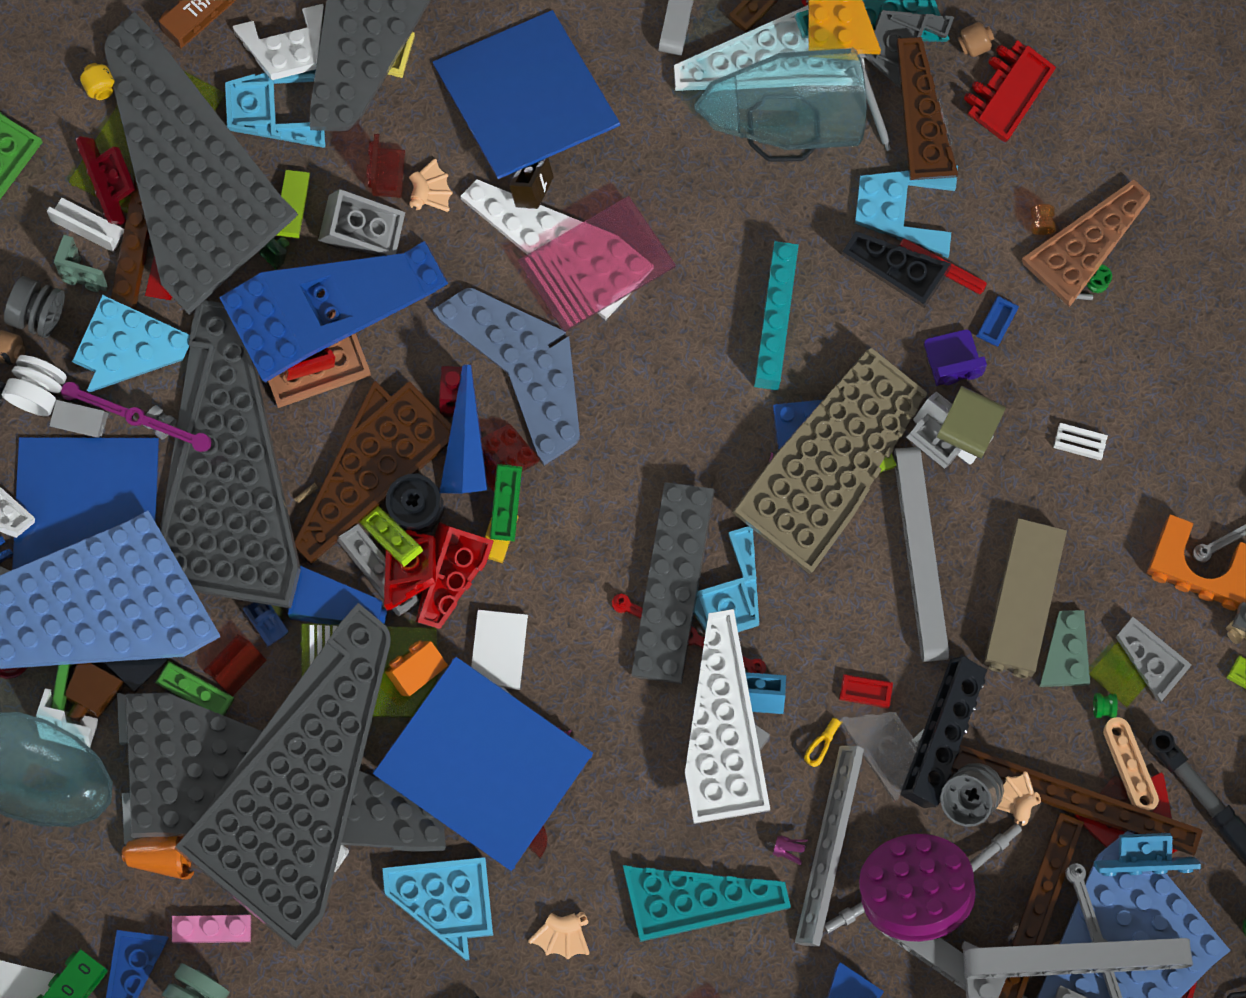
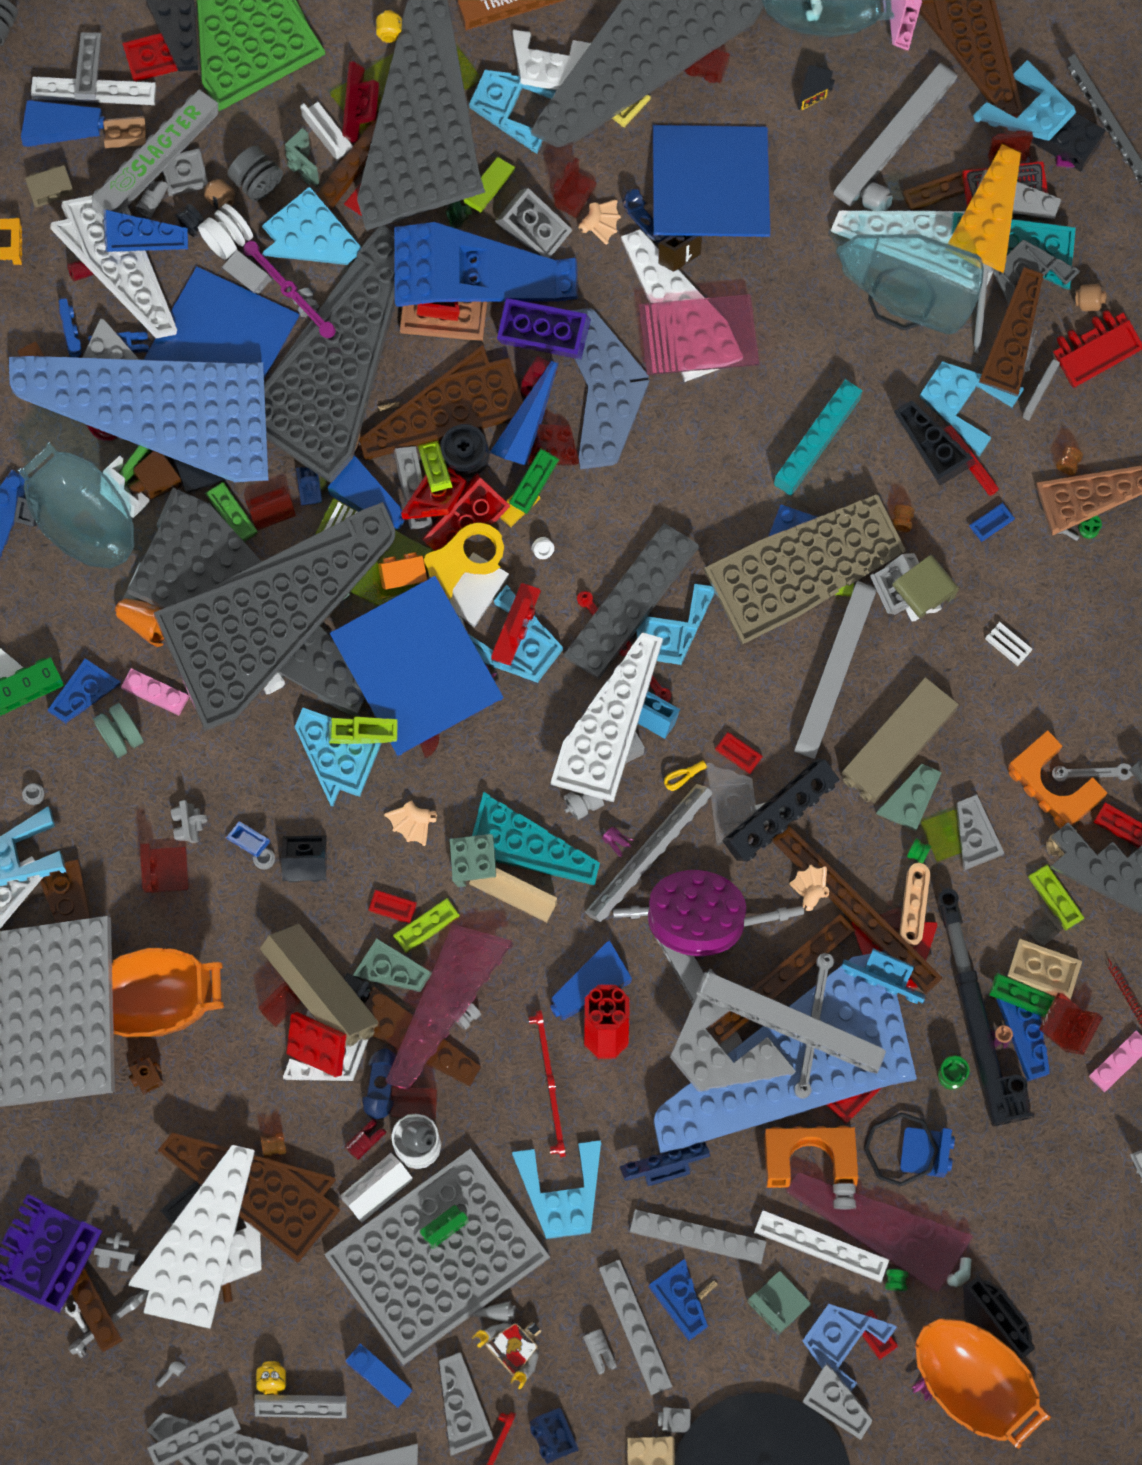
camera: 30 degrees right, 0 degrees up
dark purple bracket [924,330,987,386] -> none
dark grey wheel [940,763,1004,827] -> none
none -> lime slope [329,717,397,744]
none -> yellow animal [424,523,504,600]
none -> sand green bracket [450,834,496,887]
none -> medium azure wing [468,585,563,683]
none -> tan panel [469,868,557,923]
none -> red bracket [491,583,541,666]
none -> dark purple brick [497,298,591,360]
none -> white tile [531,537,554,559]
none -> light grey wheel [564,791,604,821]
none -> dark blue piece [622,189,671,243]
none -> light grey head [860,183,893,211]
none -> clear orange wheel [892,505,915,532]
none -> light grey tile [1022,359,1060,421]

